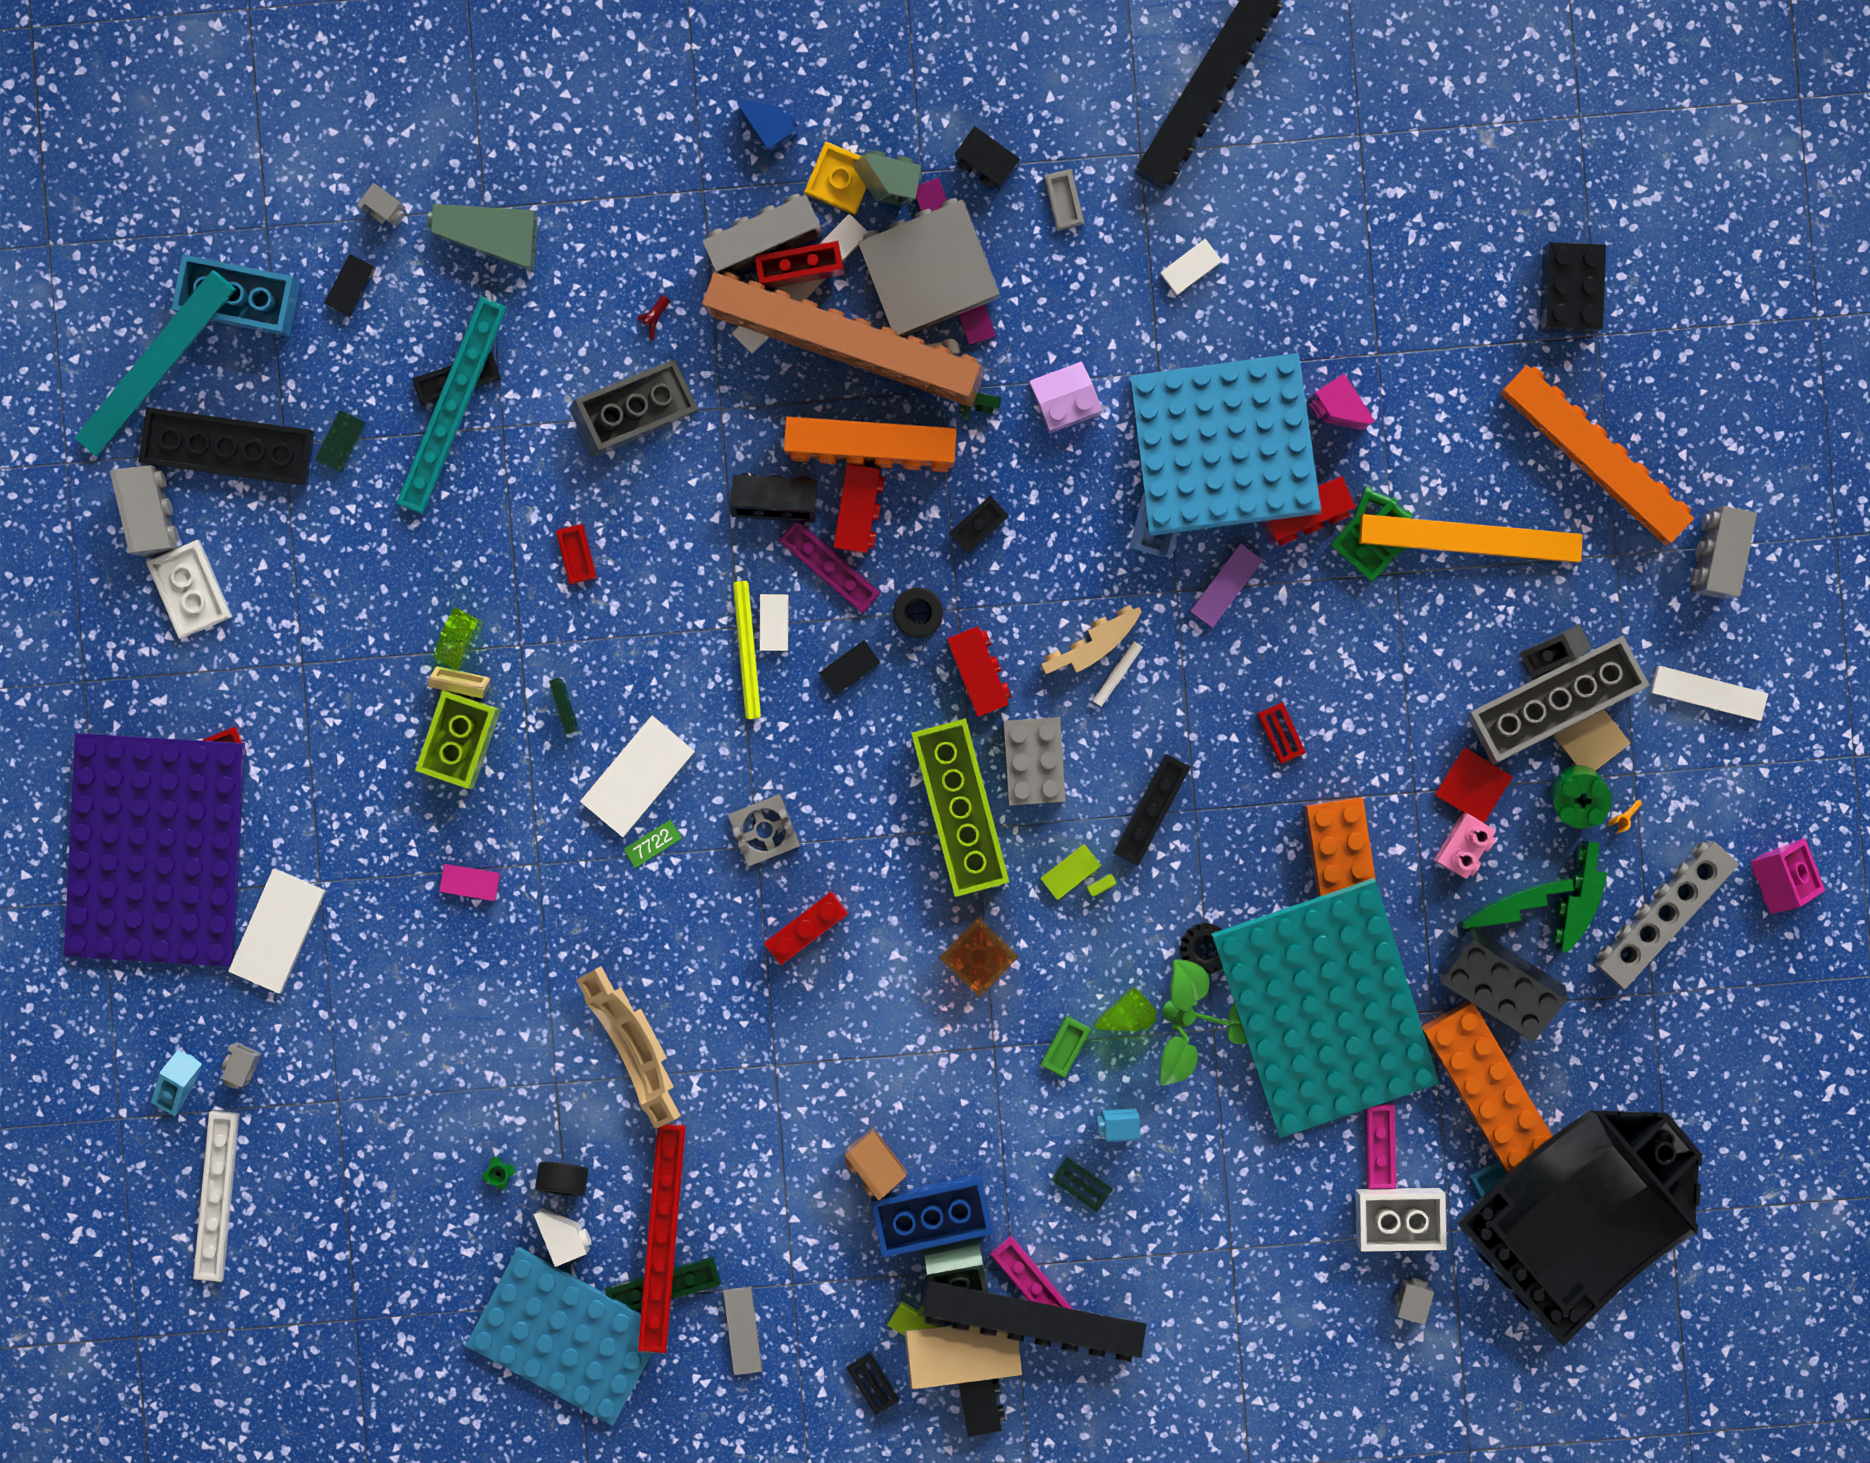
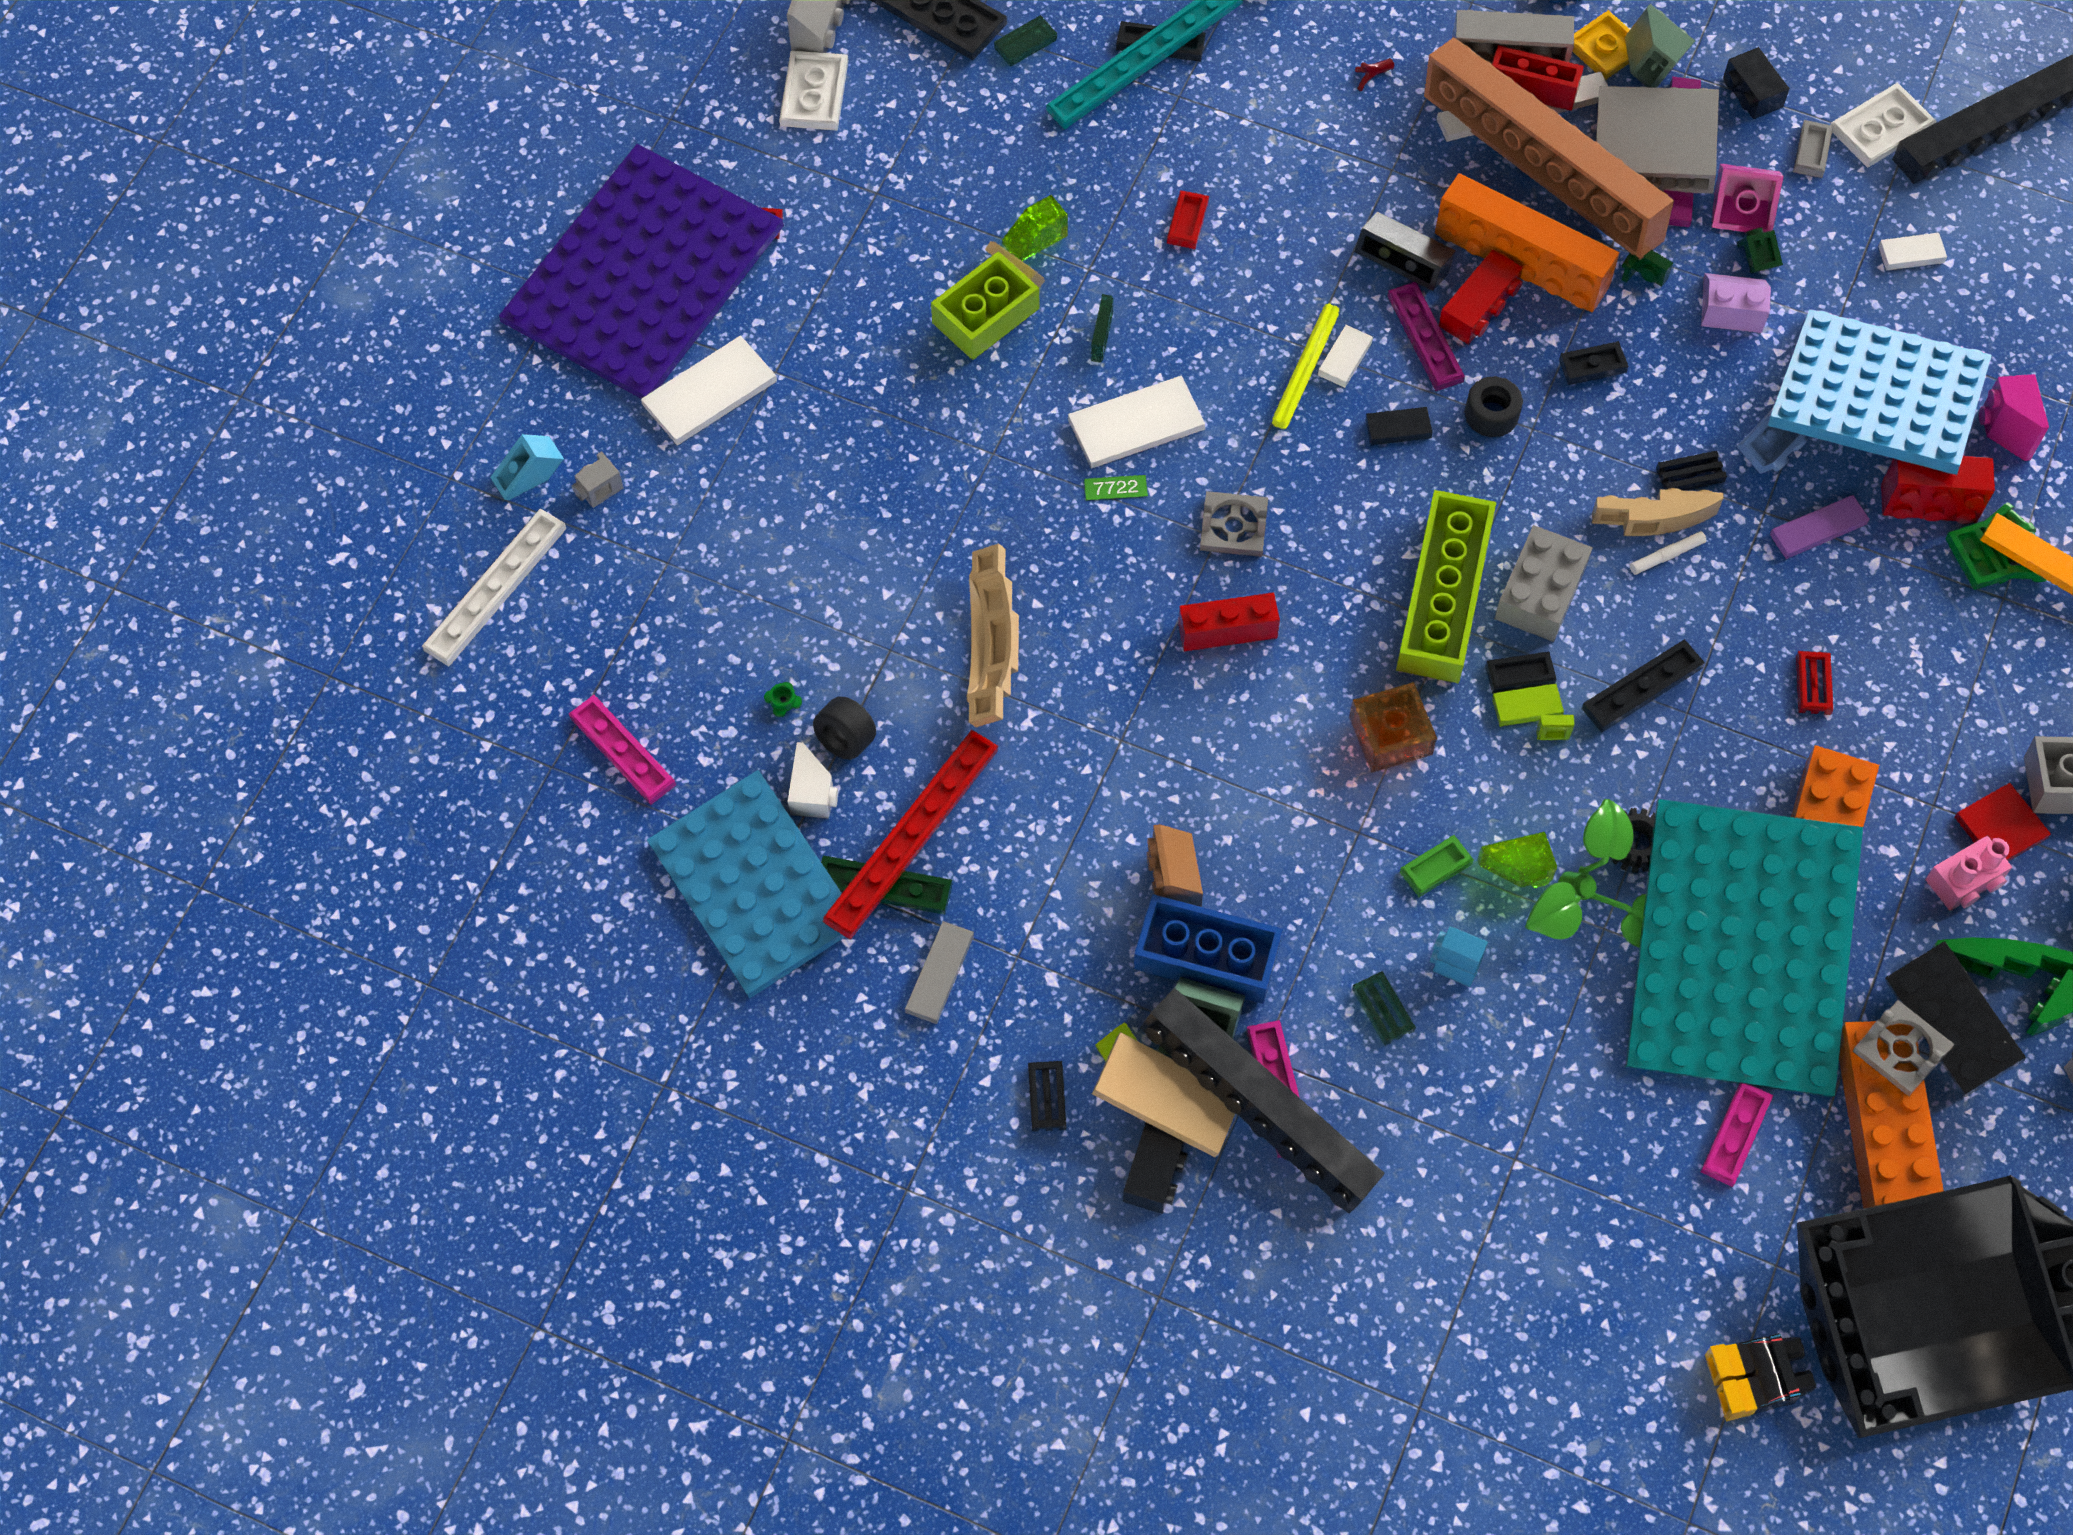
camera: 30 degrees right, 25 degrees down
dark pink tile [439,864,501,901] -> none
dark grey slope [569,359,698,459] -> none
red brick [947,626,1012,717] -> none
white brick [1355,1188,1446,1251] -> none
light grey brick [1394,1277,1434,1325] -> none
none -> dark pink tile [569,695,676,805]
none -> black tile [1485,651,1557,694]
none -> black tile [1656,451,1727,491]
none -> hips [1705,1333,1816,1422]
none -> dark pink slope [1711,163,1784,233]
none -> dark green bracket [1736,228,1783,274]
none -> white tile [1830,82,1937,168]
none -> light grey piece [1853,1000,1955,1096]

